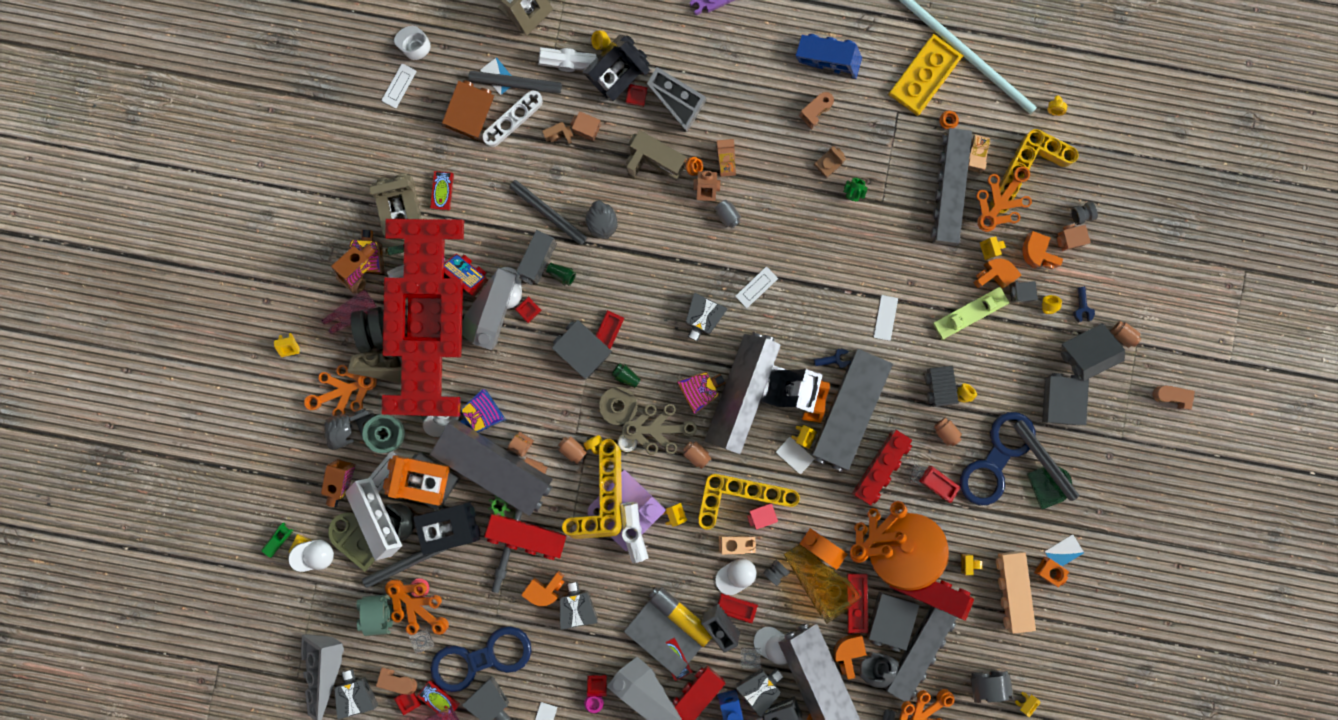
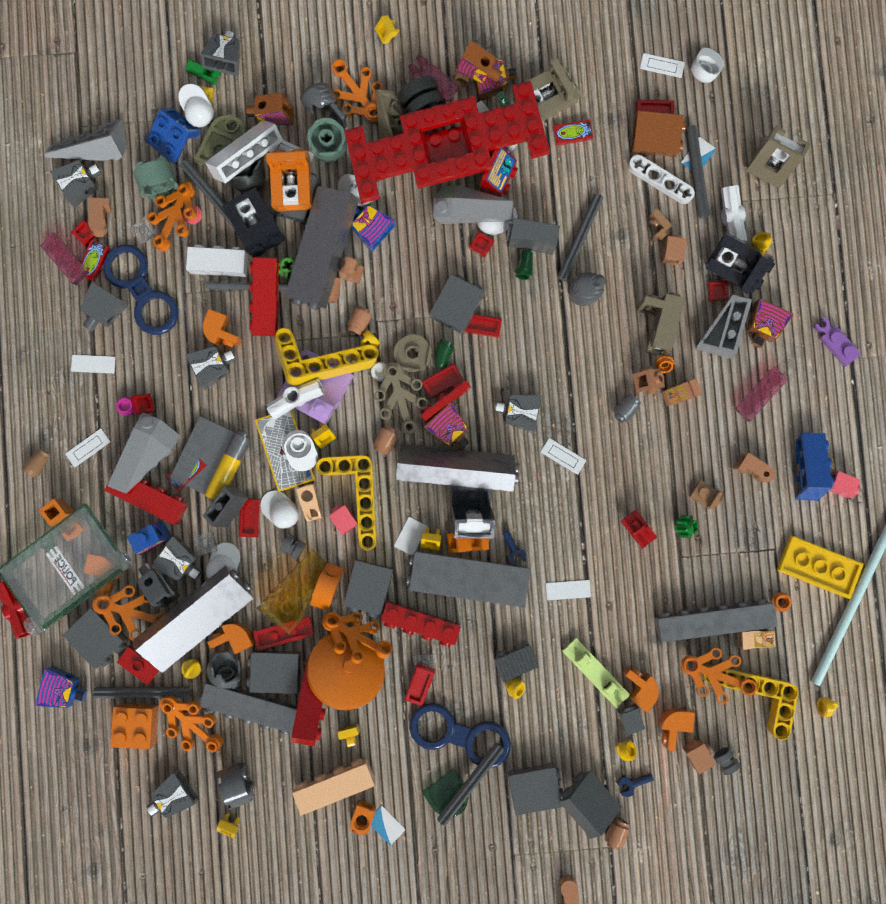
camera: 80 degrees right, 0 degrees up
nougat brick [934,417,962,447] -> none
yellow tile [979,236,1006,260] -> none
none -> blue bracket [146,108,202,163]
none -> yellow tile [181,659,202,679]
none -> white brick [186,245,248,277]
none -> dark grey torso [201,31,240,76]
none -> tile [255,410,315,492]
none -> white cap [283,430,318,471]
none -> dark grey brick [343,559,394,618]
none -> red plate [420,380,471,423]
none -> red tile [421,363,464,399]
none -> red hips [620,509,657,549]
none -> red tile [636,99,674,114]
none -> clear pink plate [735,366,788,422]
none -> torso [747,298,793,348]
none -> coral brick [829,471,860,498]

